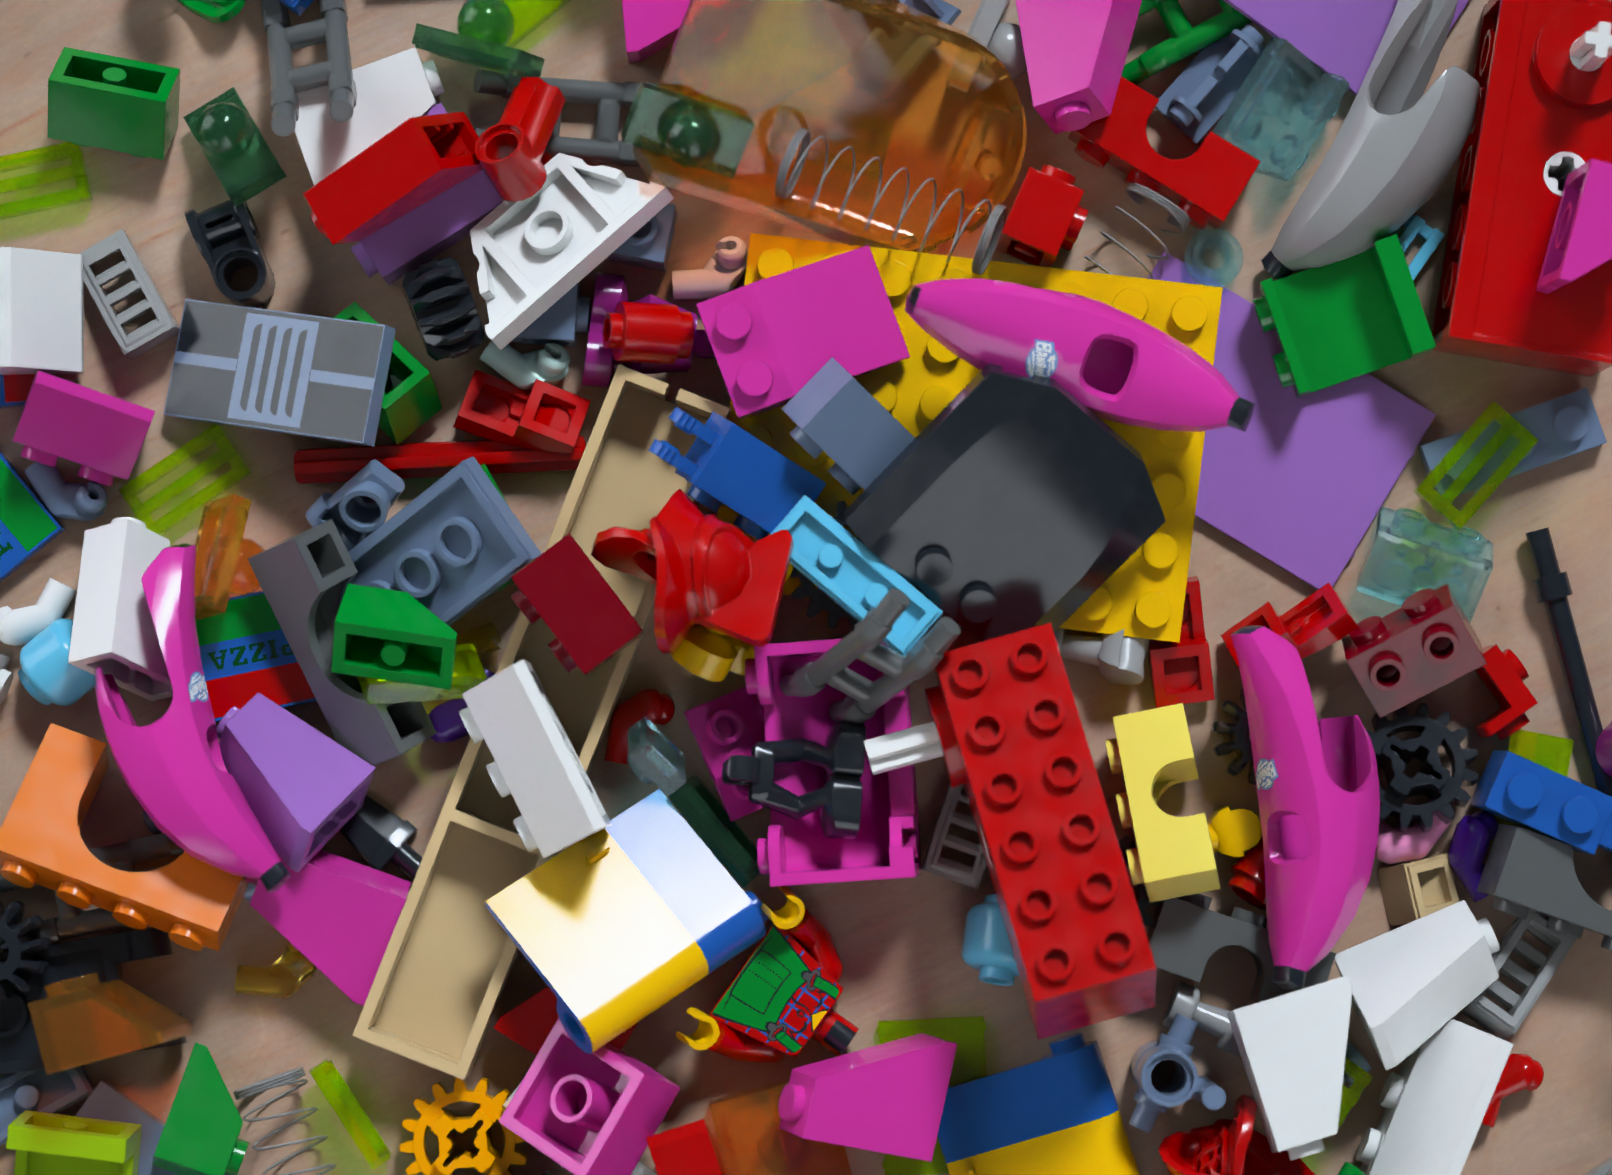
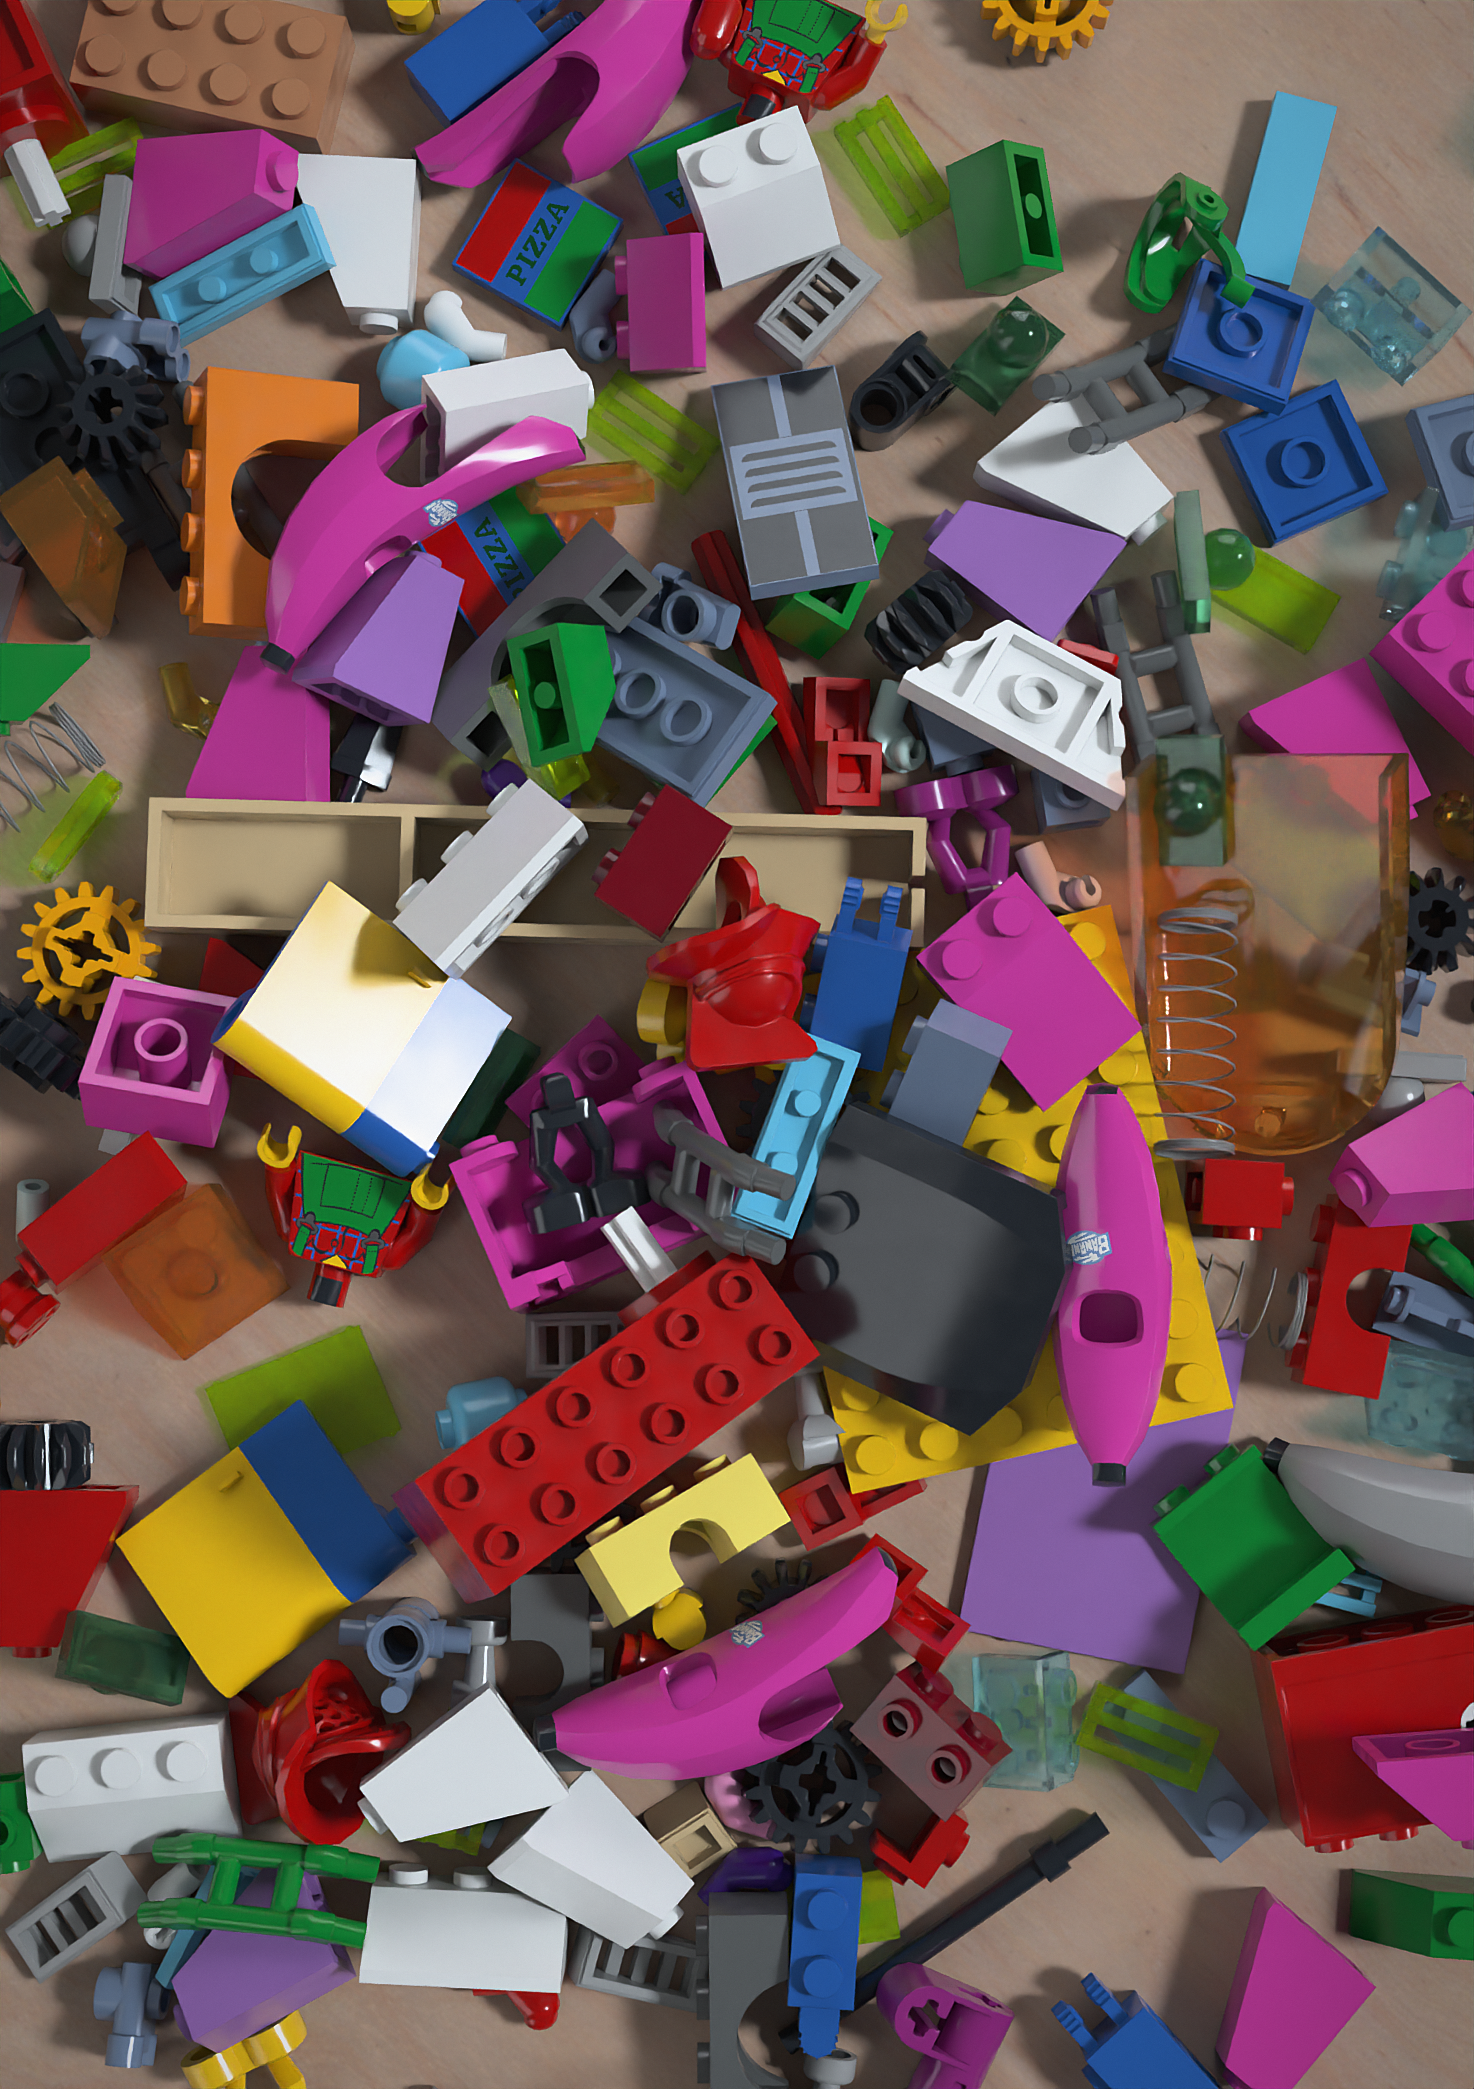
camera: 75 degrees right, 0 degrees up
red slope [303,111,483,245] -> none
red piece [474,77,566,202] -> none
red brick [602,301,694,364] -> none
red arm [604,689,675,765] -> none
clear light blue plate [627,716,686,796] -> none
dark pink slope [778,1033,957,1162] -> none
clear light blue plate [1184,228,1243,287] -> none

